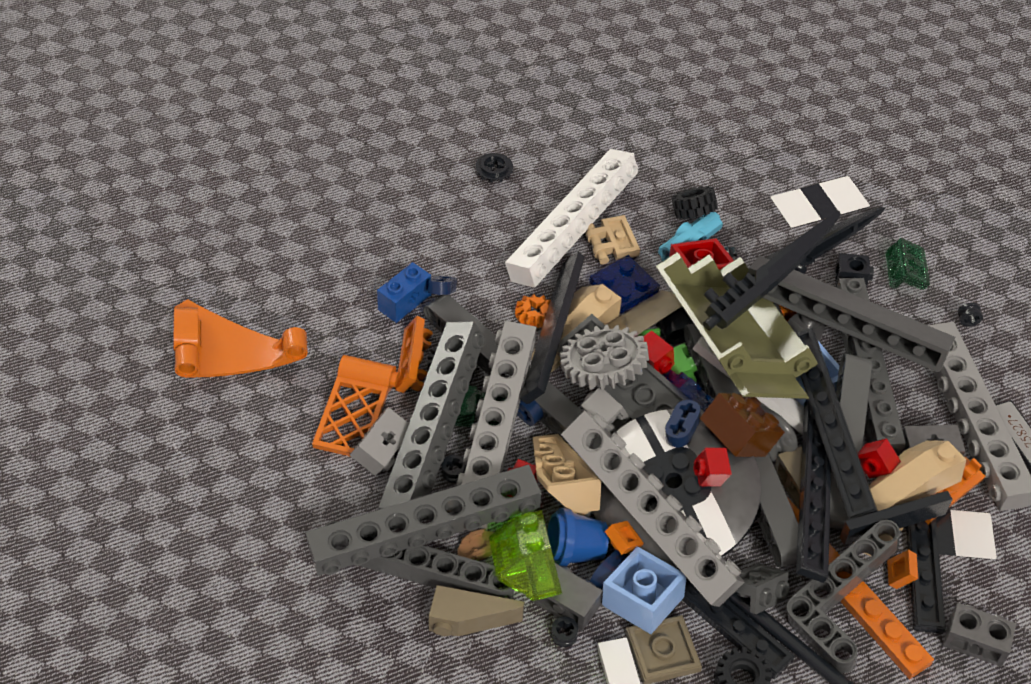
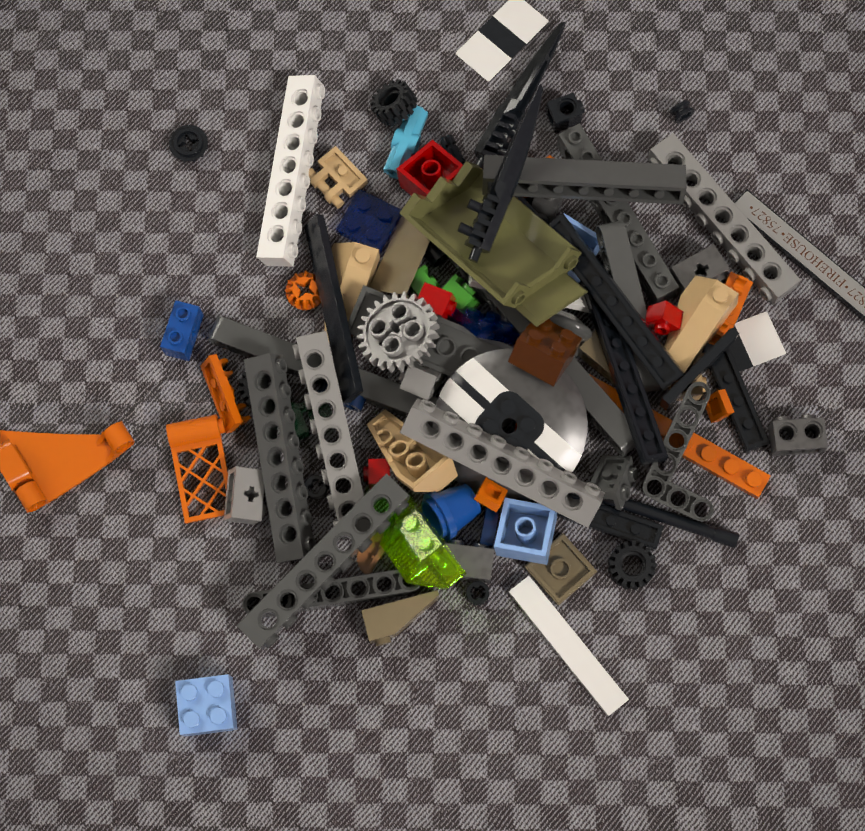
camera: 20 degrees left, 25 degrees up
dark blue beam [428,276,457,295] -> none
dark blue beam [665,400,701,448] -> none
red plate [693,448,732,486] -> none
clear green bracket [885,238,930,290] -> none
none -> light blue brick [175,674,237,736]

